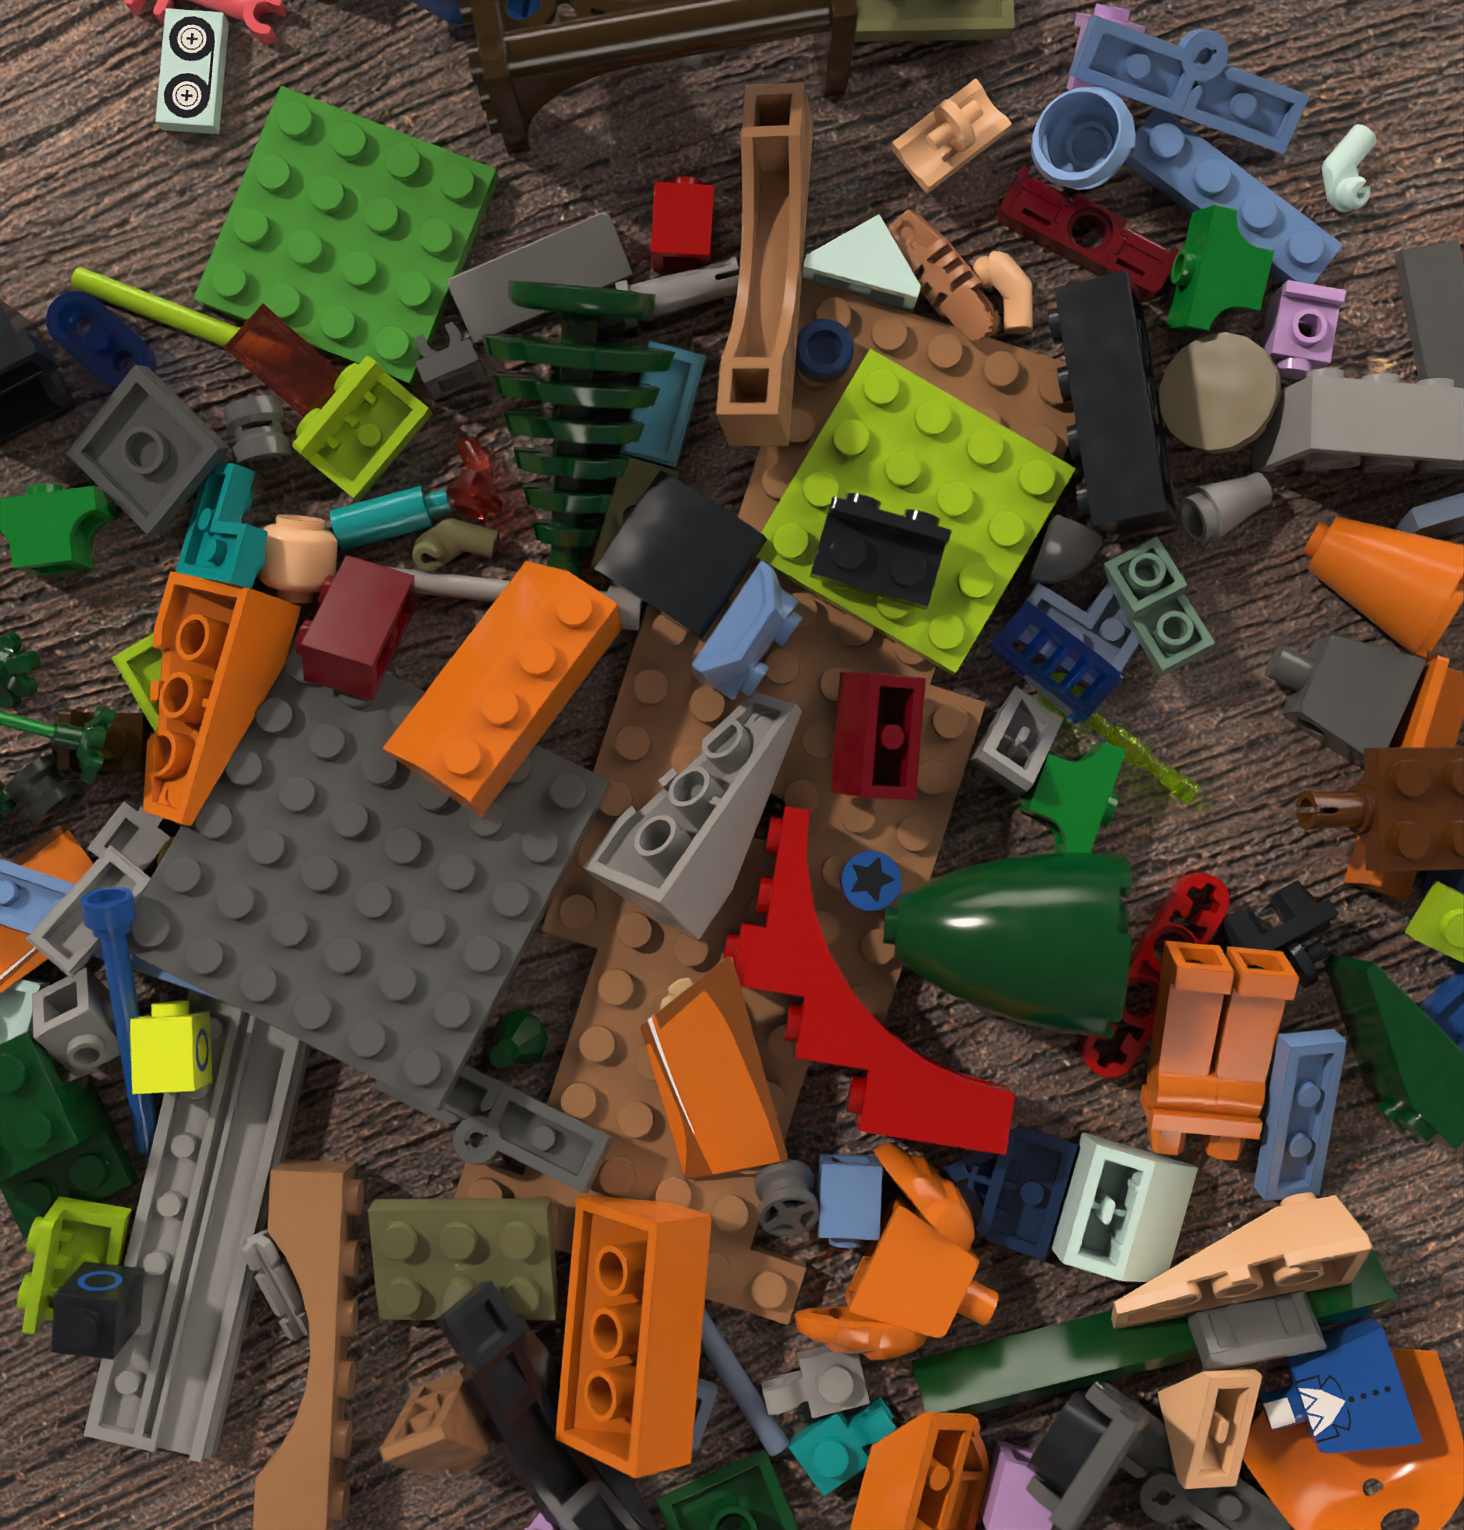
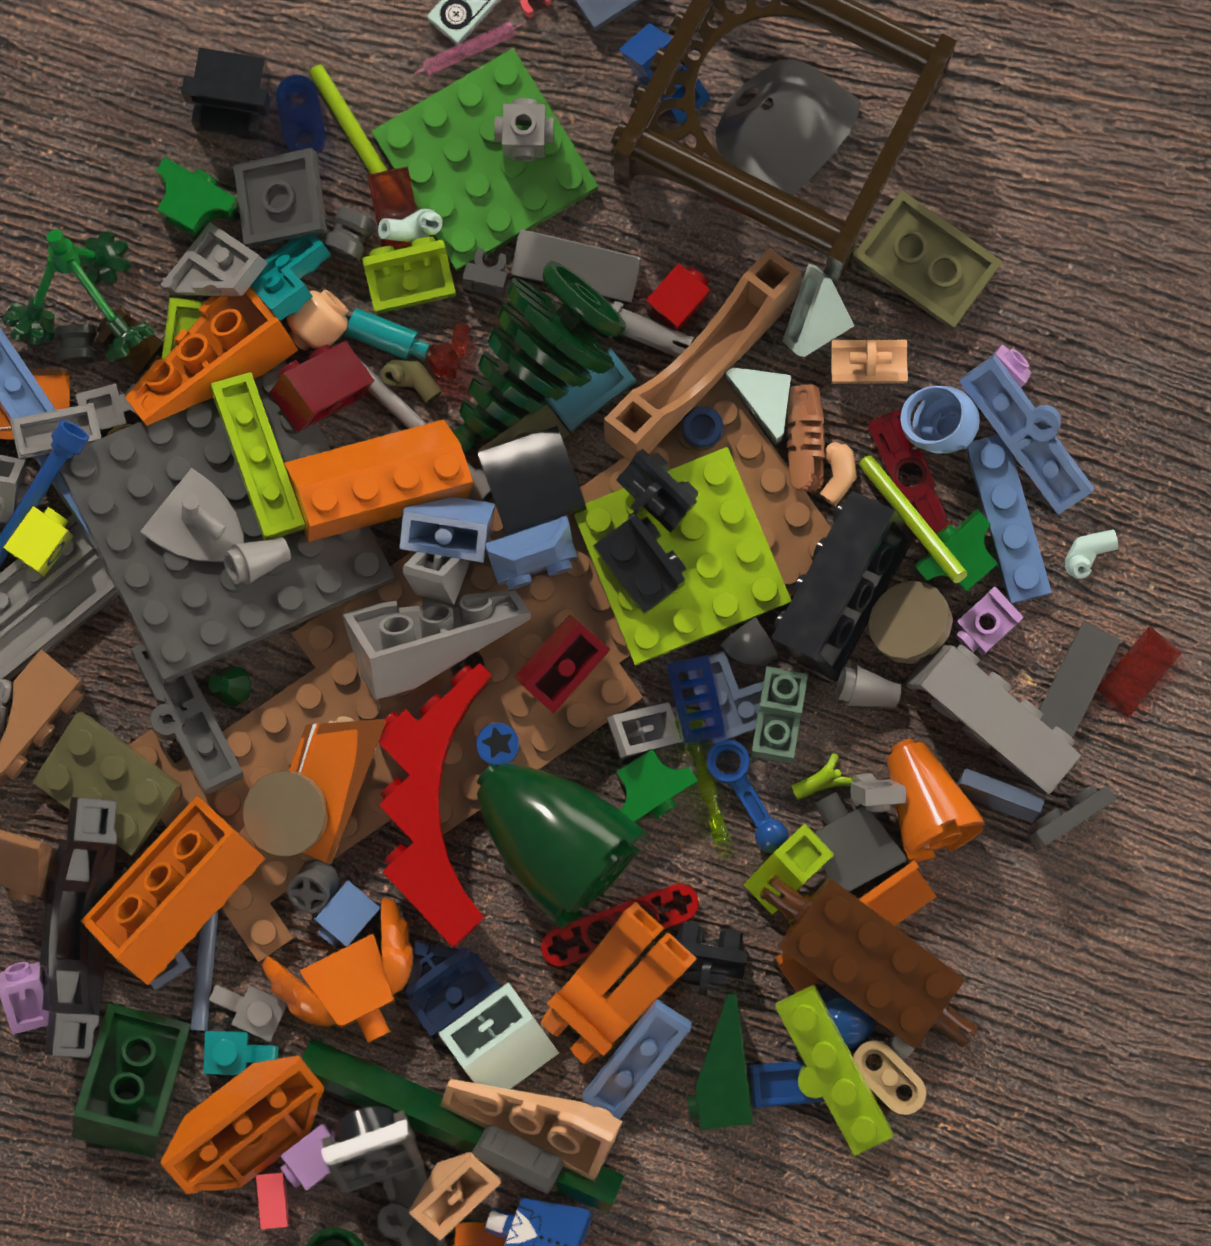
camera: 40 degrees right, 5 degrees down
none -> light grey shield [140,468,244,562]
none -> light grey wing [160,222,268,296]
none -> lime plate [211,372,305,541]
none -> light grey cone [224,537,291,585]
none -> dark tan tile [243,771,328,857]
none -> light aqua arm [378,209,443,242]
none -> medium blue slope [399,497,495,563]
none -> light grey slope [403,552,470,605]
none -> bright pink piece [414,21,525,75]
none -> light grey brick [494,98,554,162]
none -> black hips [616,449,698,533]
none -> blue piece [707,740,789,853]
none -> lime slope [743,823,834,915]
none -> light aqua slope [782,264,854,357]
none -> lime bar [791,754,854,800]
none -> light grey plate [851,773,906,812]
none -> lime bar [859,455,967,583]

